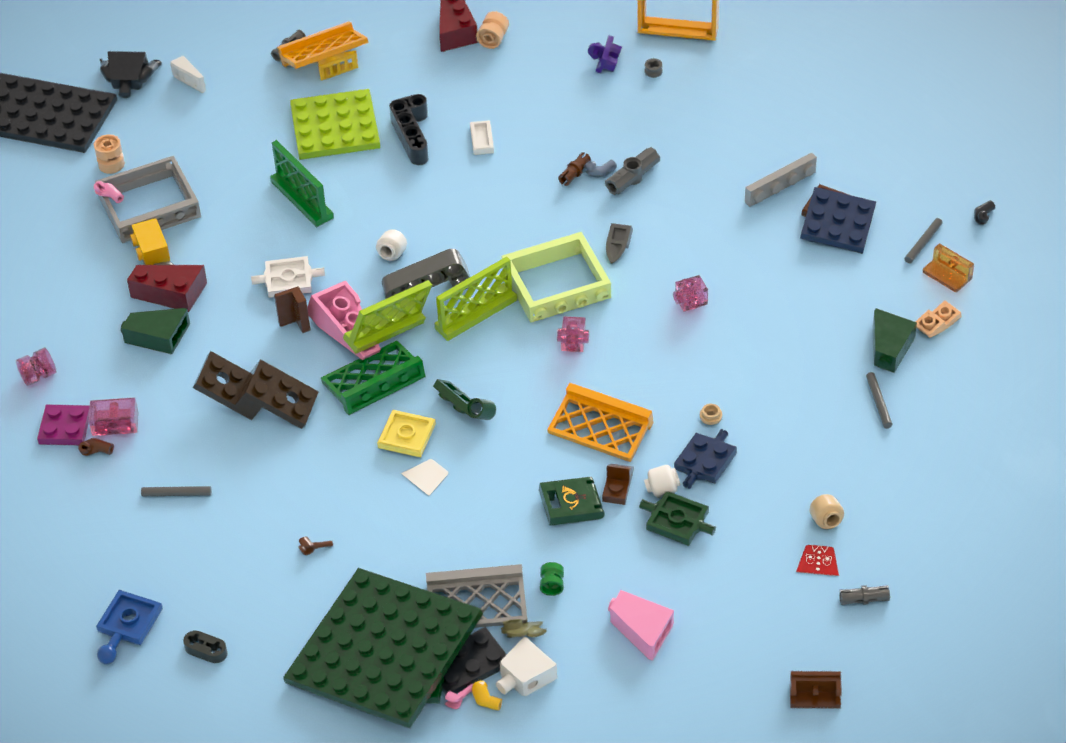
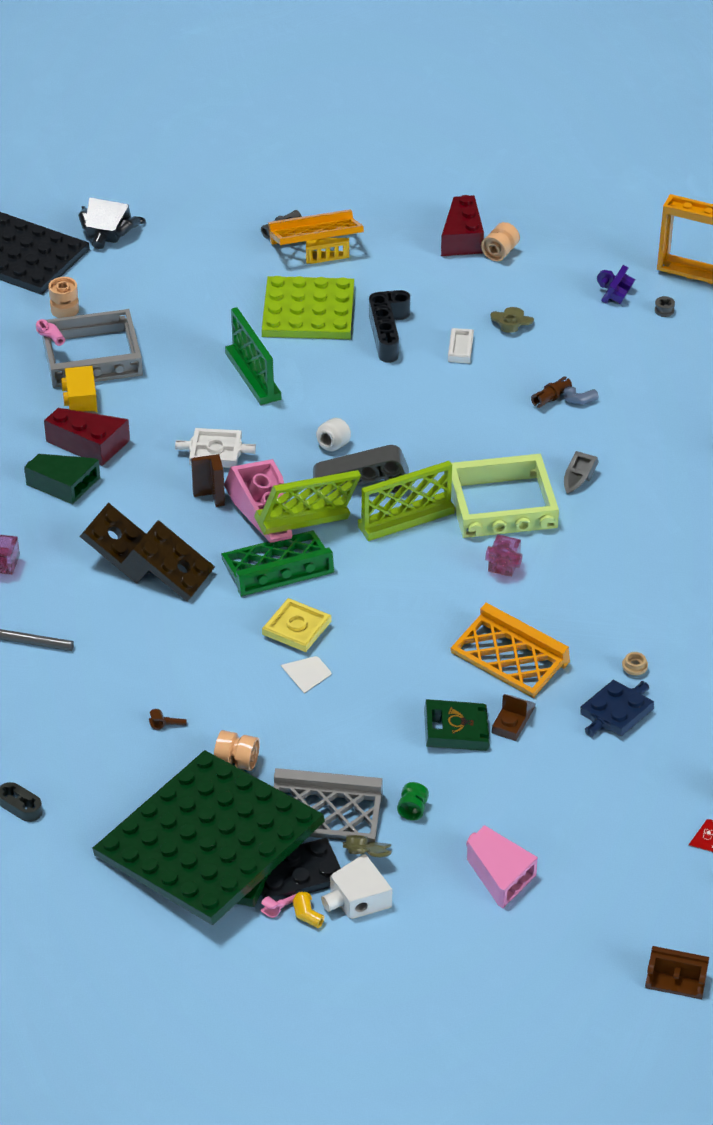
camera: 10 degrees right, 5 degrees down
white slope [170,56,206,93] -> none
dark green plate [433,379,496,420] -> none
dark grey piece [605,147,660,195] -> none
dark green plate [639,491,716,546] -> none
white head [644,465,680,498] -> none
clear pink brick [673,275,708,312] -> none
none -> light nougat wheel [214,730,260,771]
none -> olive plate [490,307,534,333]

